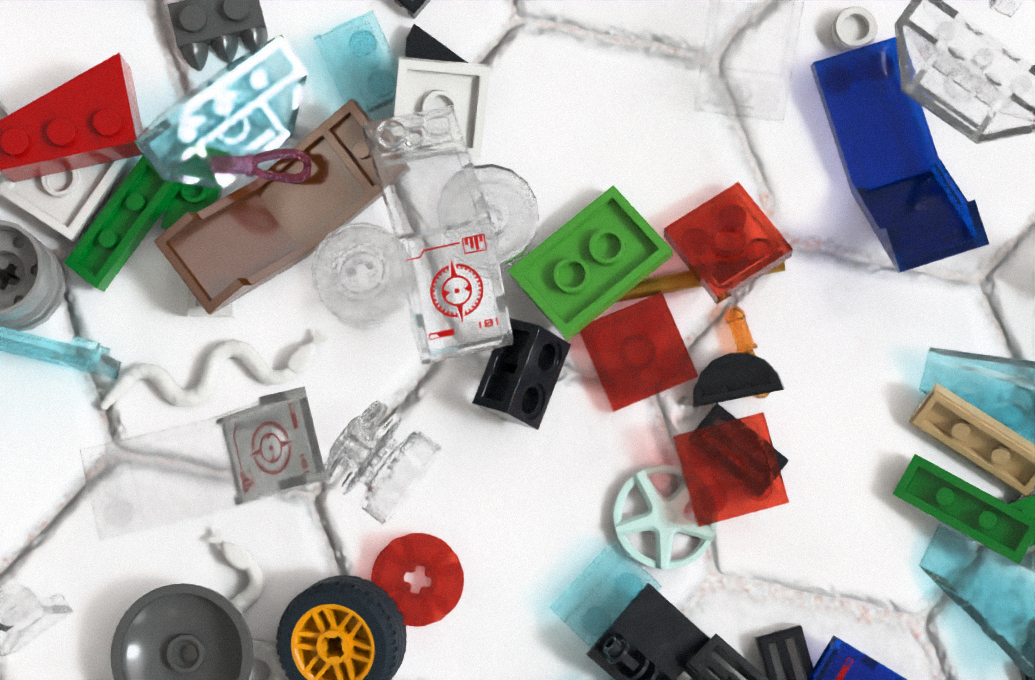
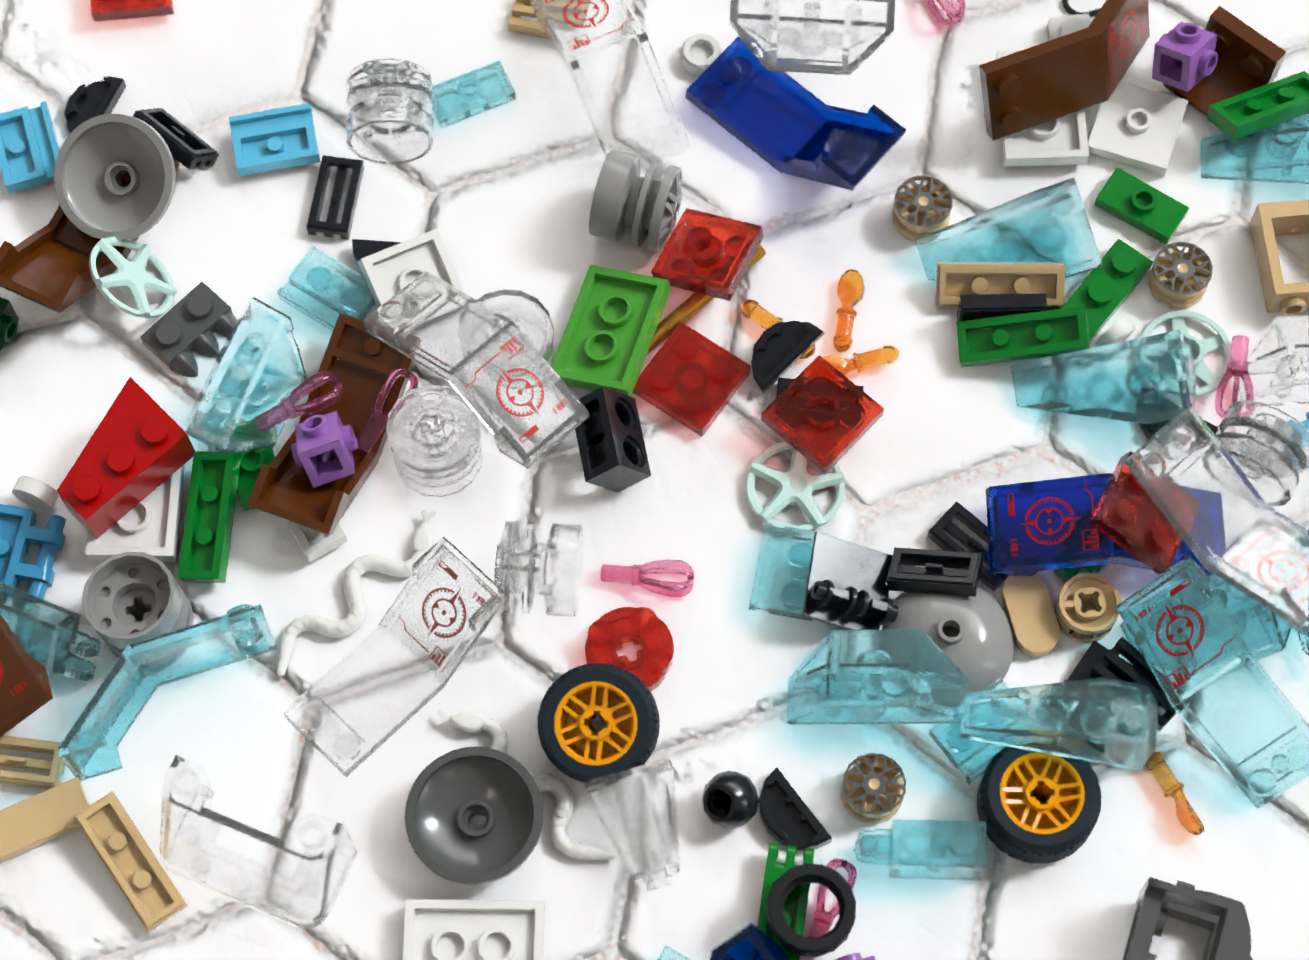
camera: 30 degrees left, 15 degrees down
none -> medium lavender brick [291,411,358,488]
none -> clear pink piece [357,368,418,454]
none -> light grey wheel [589,149,682,253]
none -> clear pink piece [600,559,695,597]
none -> clear orange piece [810,344,899,383]
none -> clear orange piece [833,269,865,353]
none -> tan wheel [892,175,953,242]
none -> black tile [956,293,1047,322]

